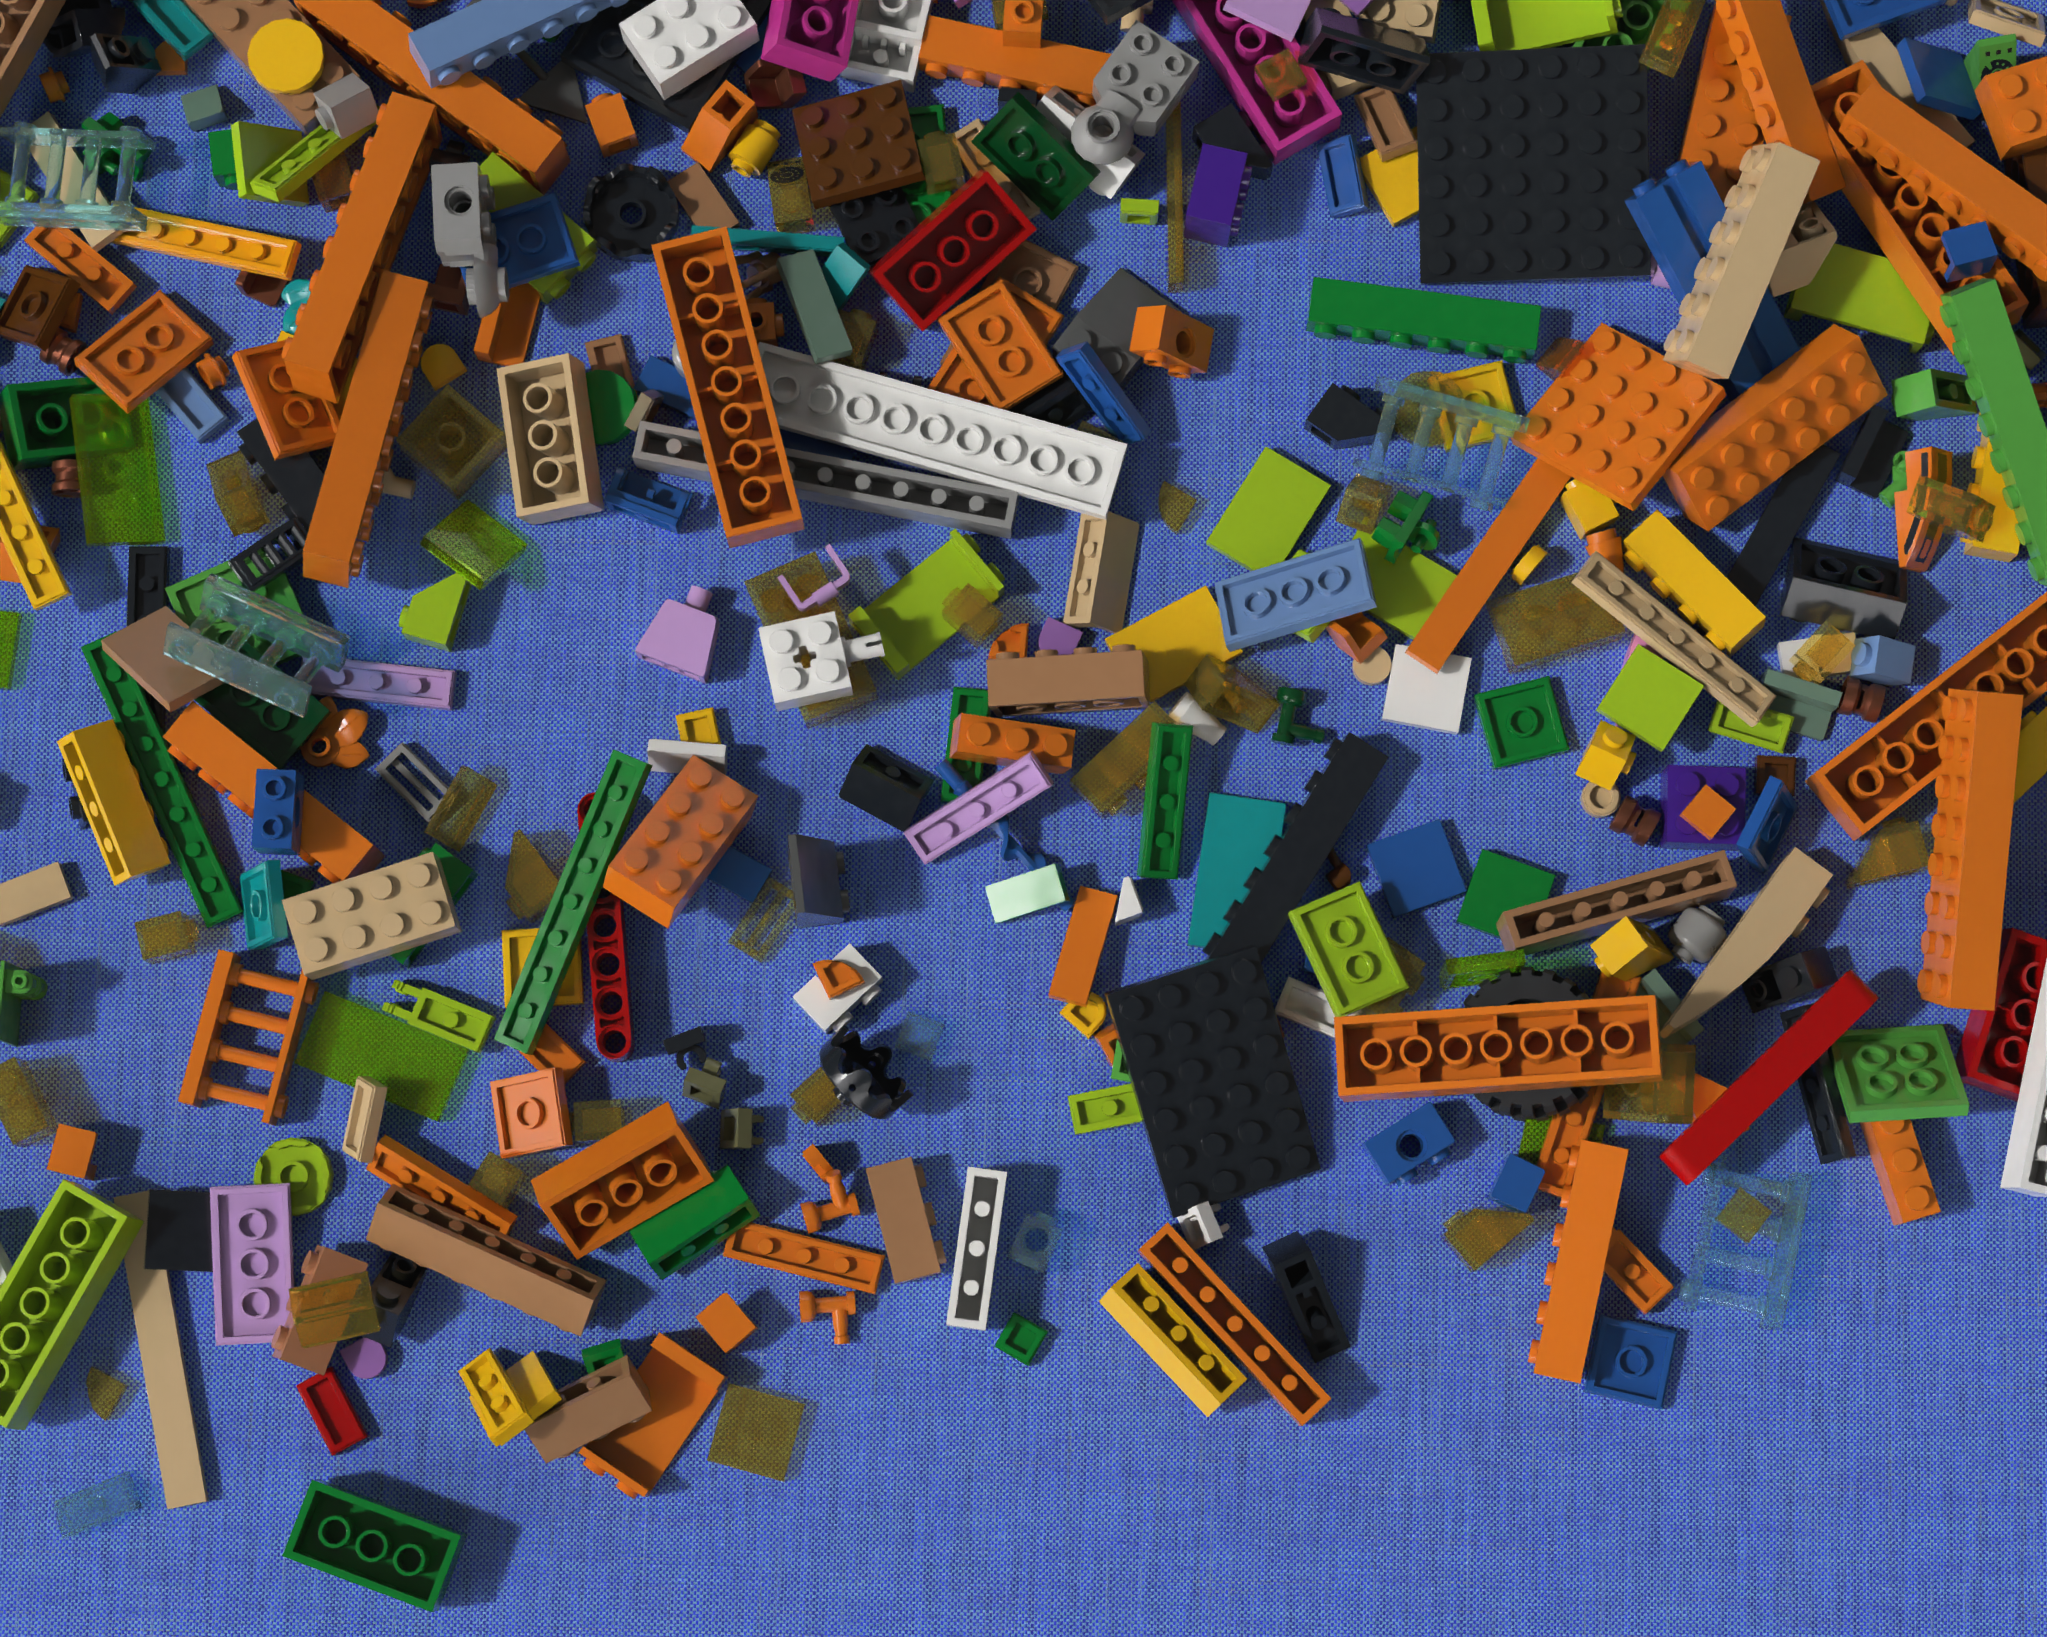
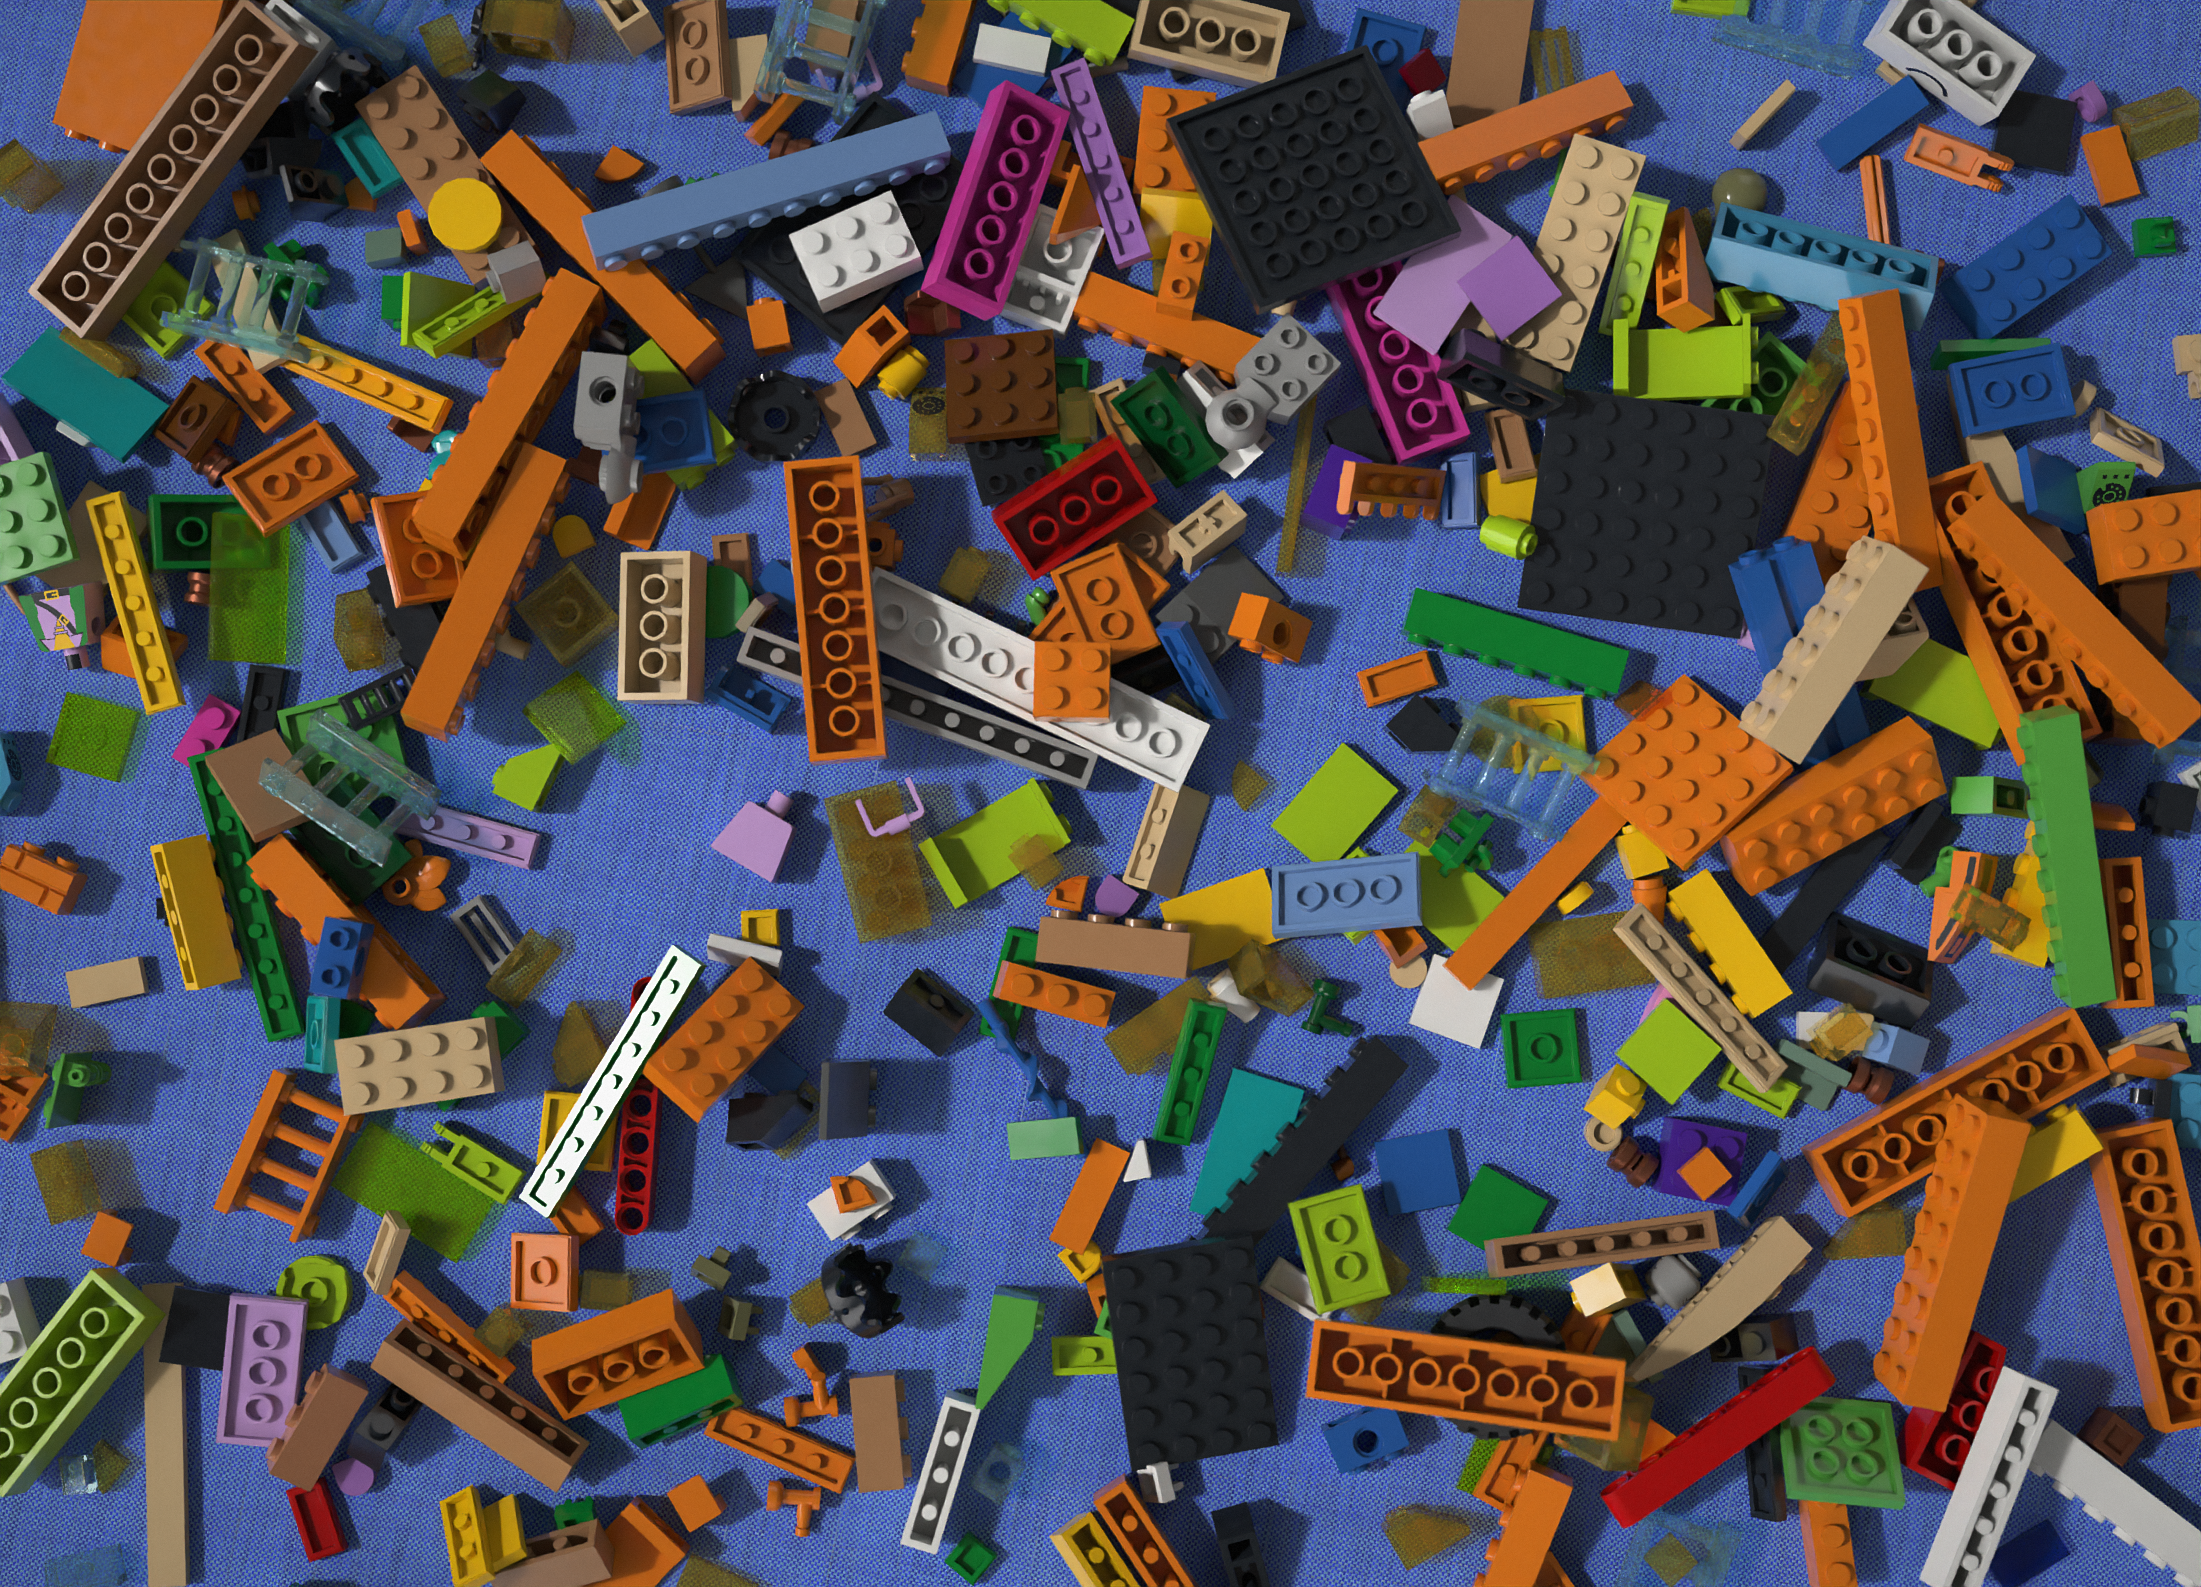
camera: 10 degrees right, 5 degrees up
clear yellow brick [134,911,200,965] -> none
clear yellow panel [289,1271,380,1348] -> none
black tile [663,1026,707,1071] -> none
teal tile [691,225,845,257] -> none
white brick [758,611,885,712] -> none
sand green tile [776,249,853,364] -> none
teal tile [821,243,871,313] -> none
lavender tile [904,751,1054,865] -> none
lime tile [1120,198,1159,225] -> none
clear yellow tile [1255,48,1307,102] -> none
blue panel [1486,1153,1545,1215] -> none
reddish brown tile [1754,755,1796,797] -> none
blue panel [1941,221,1999,282] -> none
none -> clear light blue tile [58,1453,98,1495]
none -> dark pink plate [172,694,242,768]
none -> orange tile [396,209,429,256]
none -> black slope [726,1090,813,1152]
none -> bright green slope [975,1285,1046,1410]
none -> bright green arm [1024,587,1050,627]
none -> orange brick [1033,641,1112,723]
none -> tan hinge [1167,490,1248,575]
none -> orange hinge [1337,460,1446,521]
none -> orange tile [1356,650,1438,708]
none -> lime brick [1479,514,1538,560]

